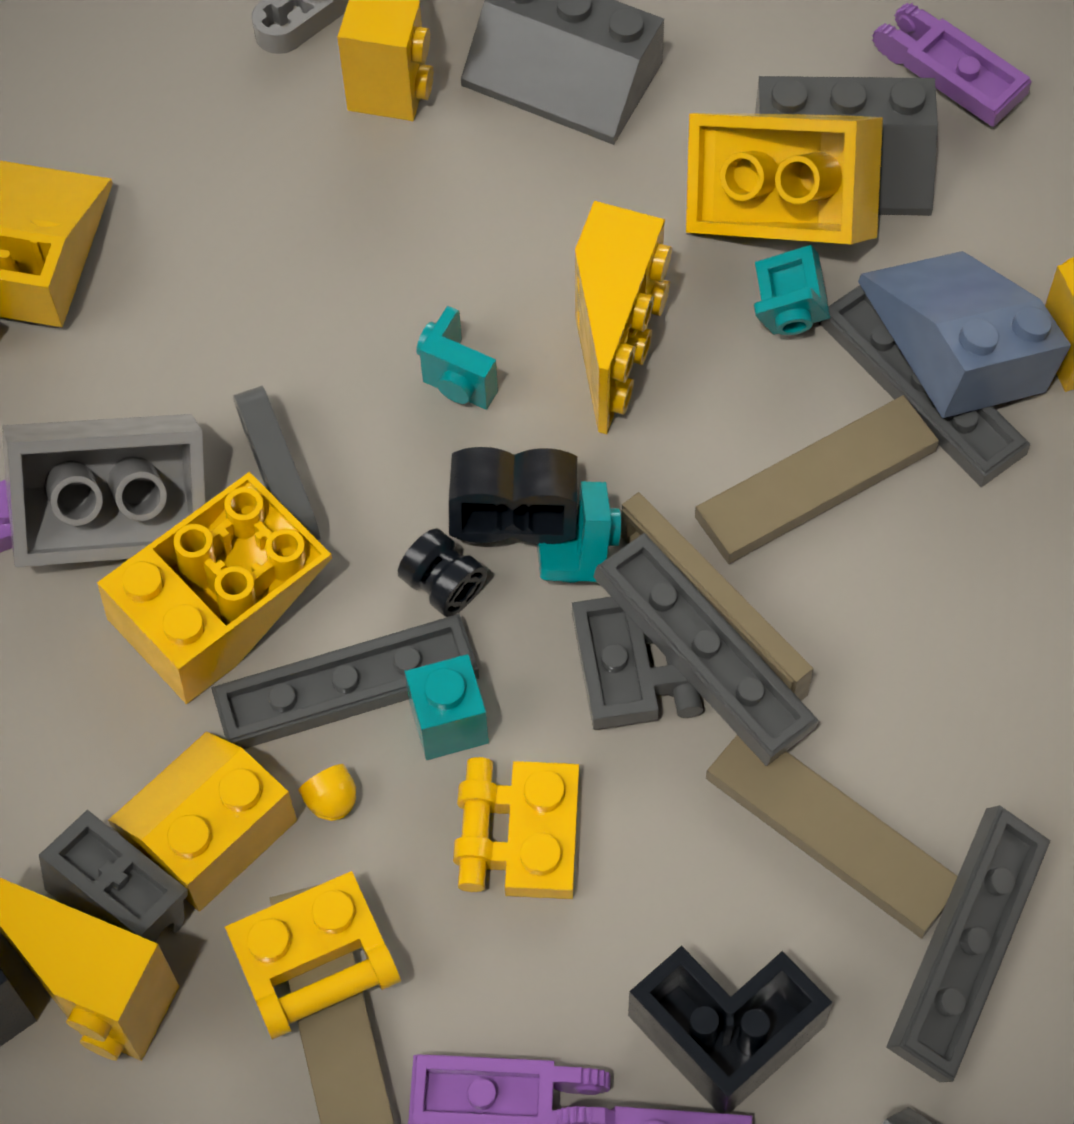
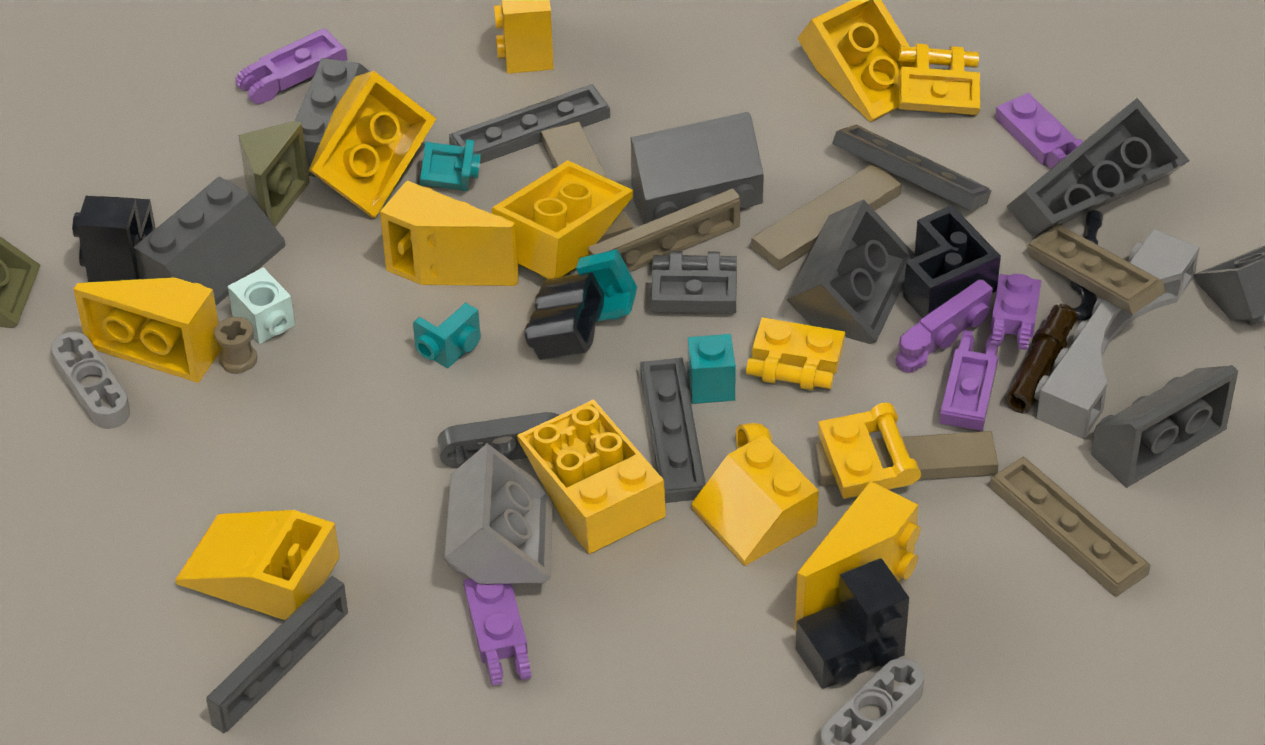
camera: 80 degrees left, 15 degrees down
dark grey hinge [39,809,188,943] -> none
black wheel [397,528,487,617] -> none
dark grey tile [593,533,819,766] -> none
sand blue slope [858,251,1071,418] -> none
none -> dark tan bush [214,317,258,374]
none -> light aqua brick [228,267,295,344]
none -> olive slope [238,121,310,227]
none -> yellow slope [491,160,633,279]
none -> slope [630,112,764,224]
none -> dark grey slope [786,199,915,344]
none -> medium lavender hinge [895,279,993,373]

